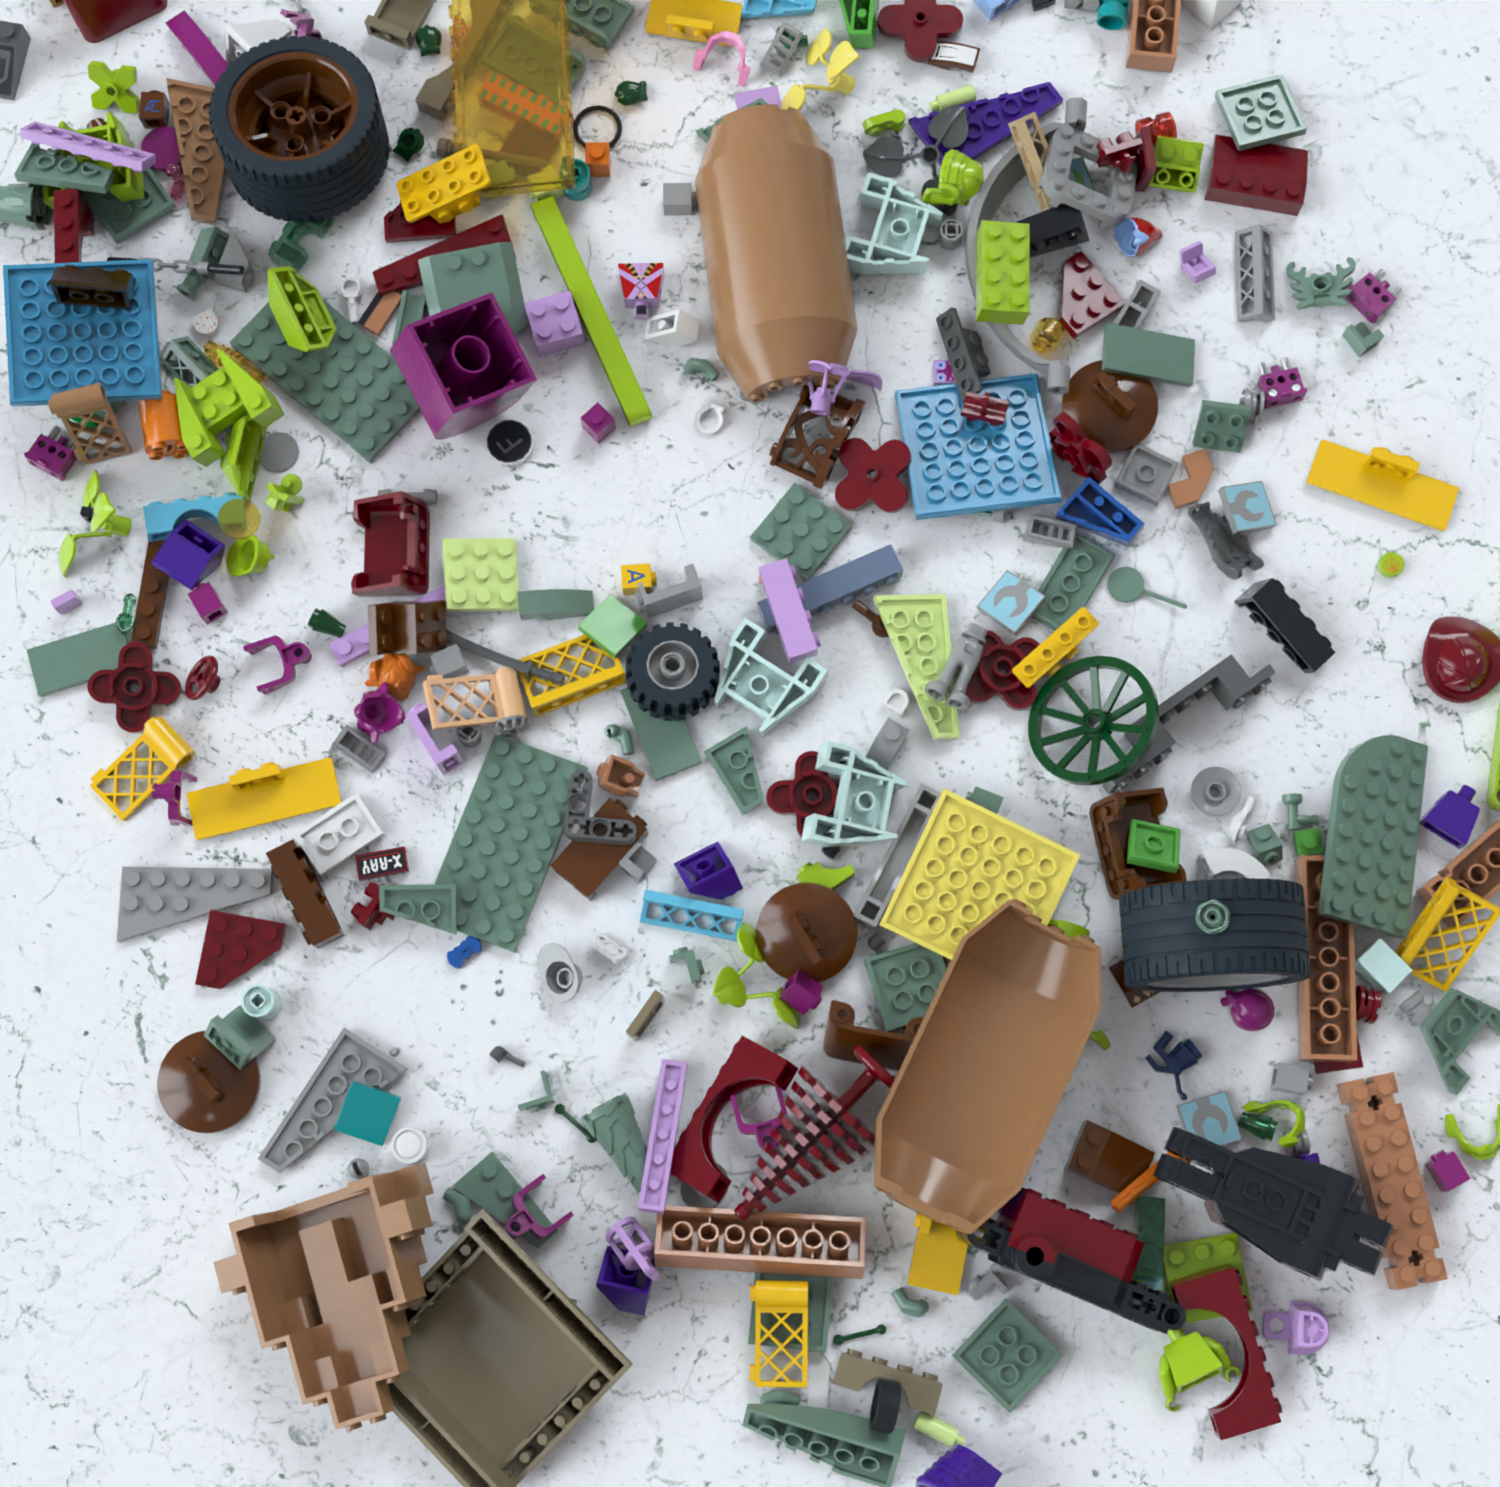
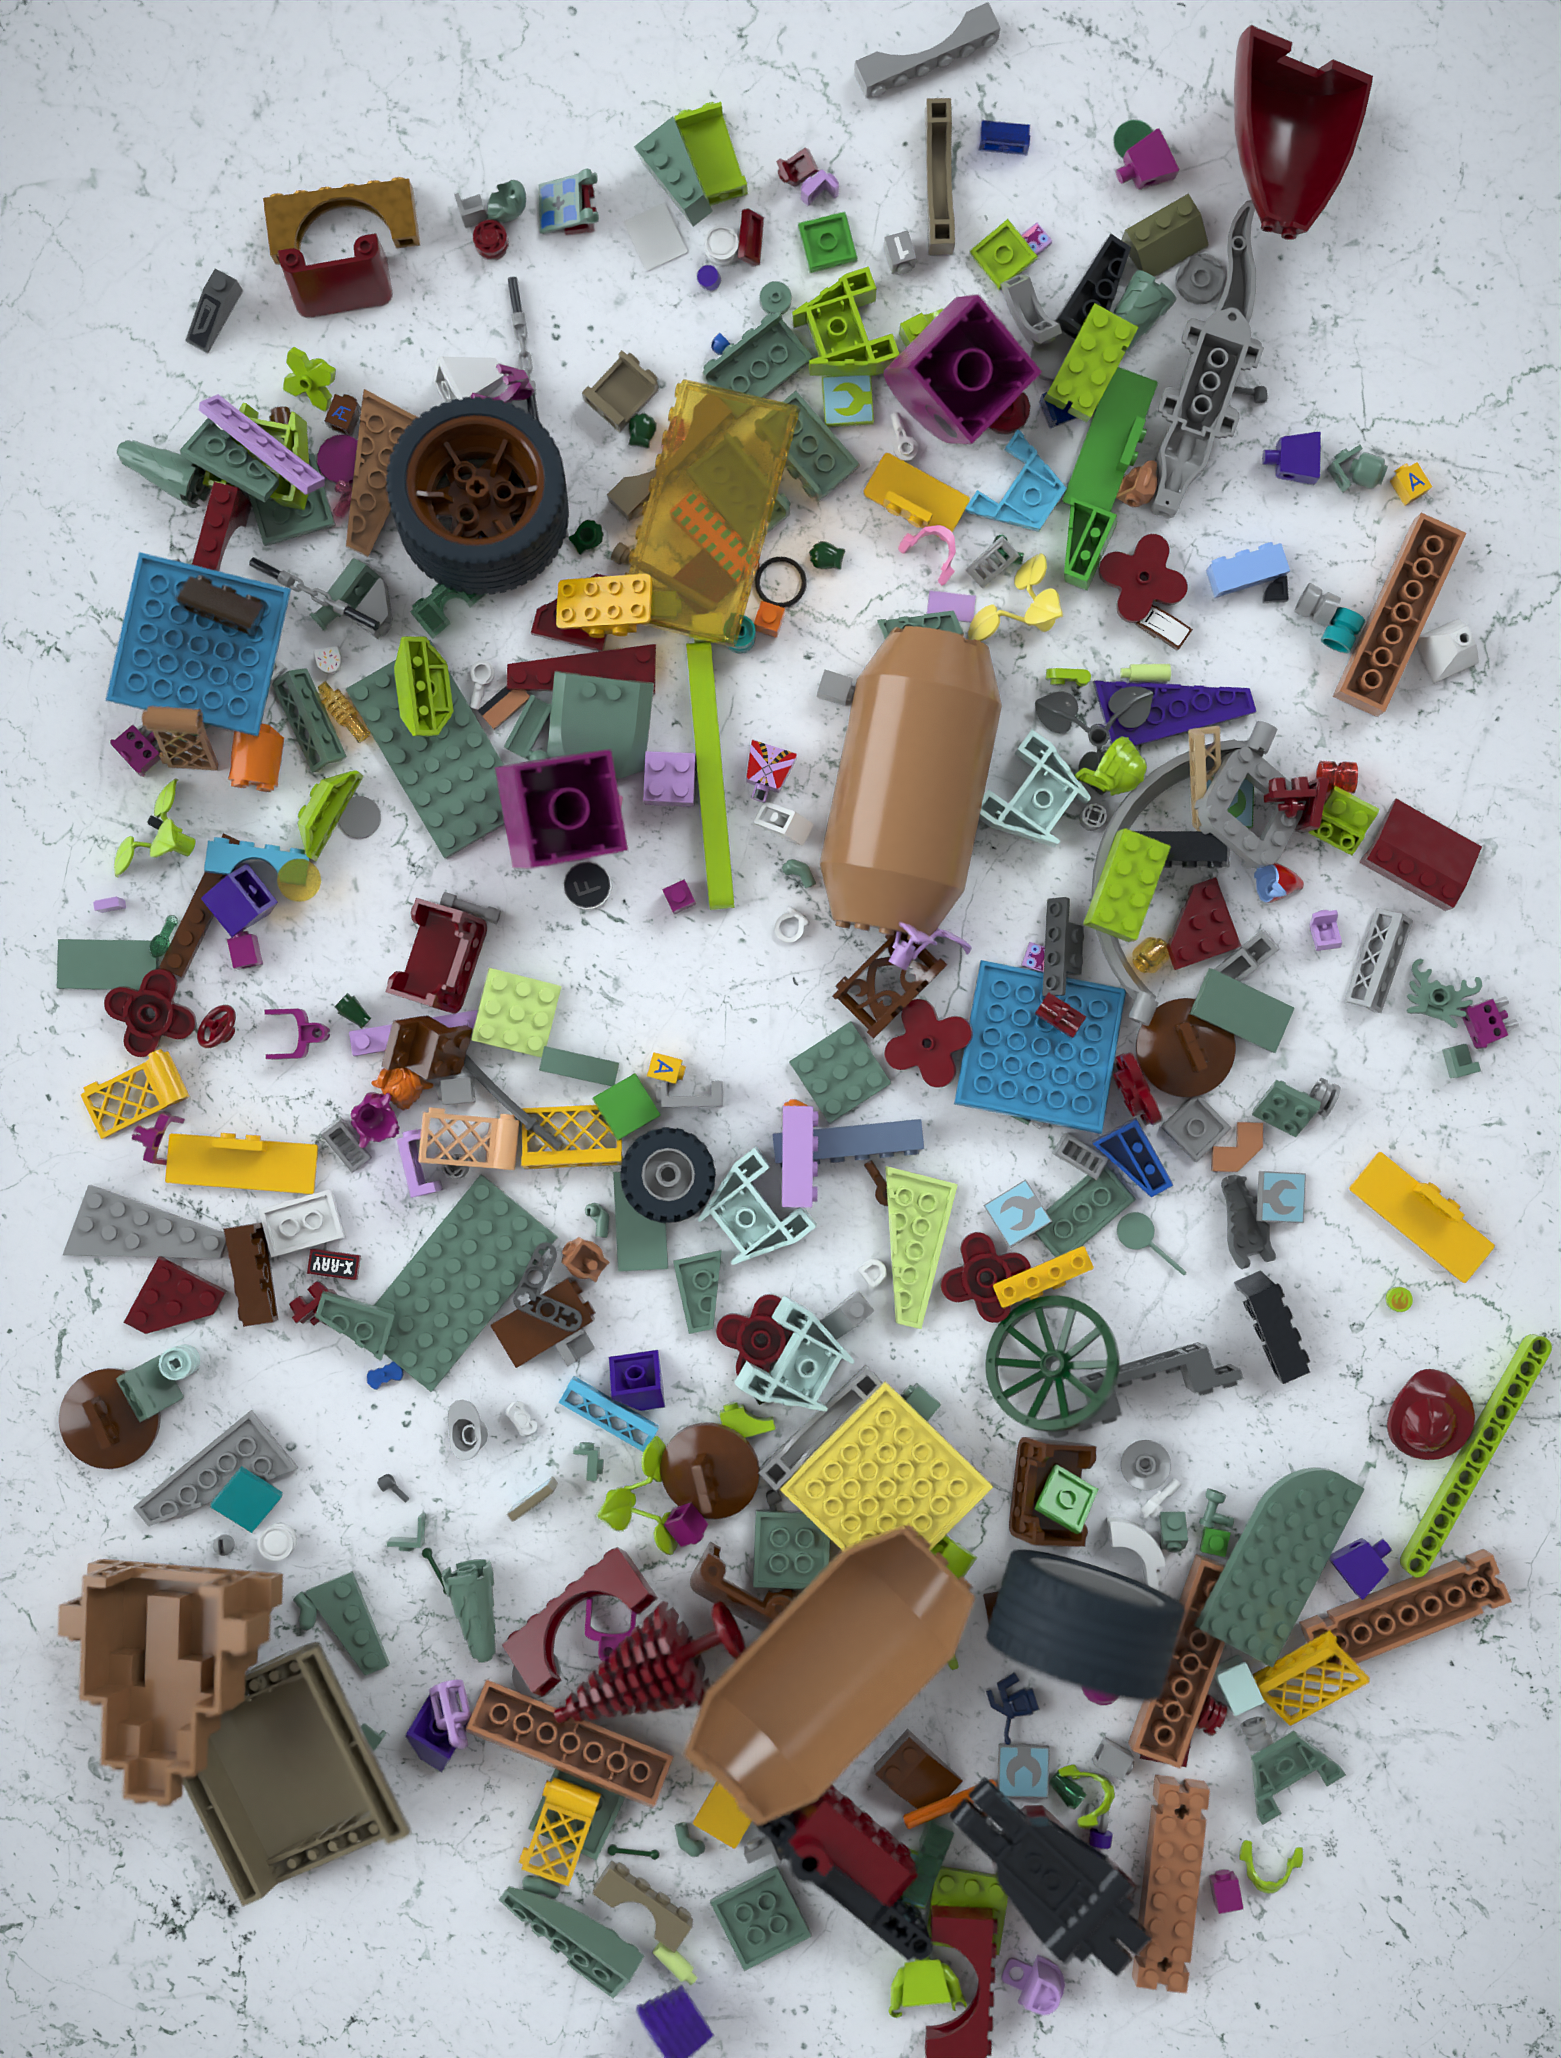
camera: 15 degrees right, 10 degrees up
magenta slope [166,10,228,86] -> none
lime wedge [174,349,285,467] -> none
lime piece [226,535,275,576] -> none
lime hips [265,474,305,513] -> none
light grey gear [491,715,531,736] -> none
magenta piece [503,1174,574,1240] -> none
lavender plate [638,1059,688,1214] -> none
white sticker [807,1363,830,1409] -> none
black tyre [870,1378,901,1433] -> none
light grey piece [925,622,988,710] -> none
sand green plate [1195,900,1230,934] -> none
plate [1215,74,1307,151] -> none
magenta piece [1257,357,1307,409] -> none

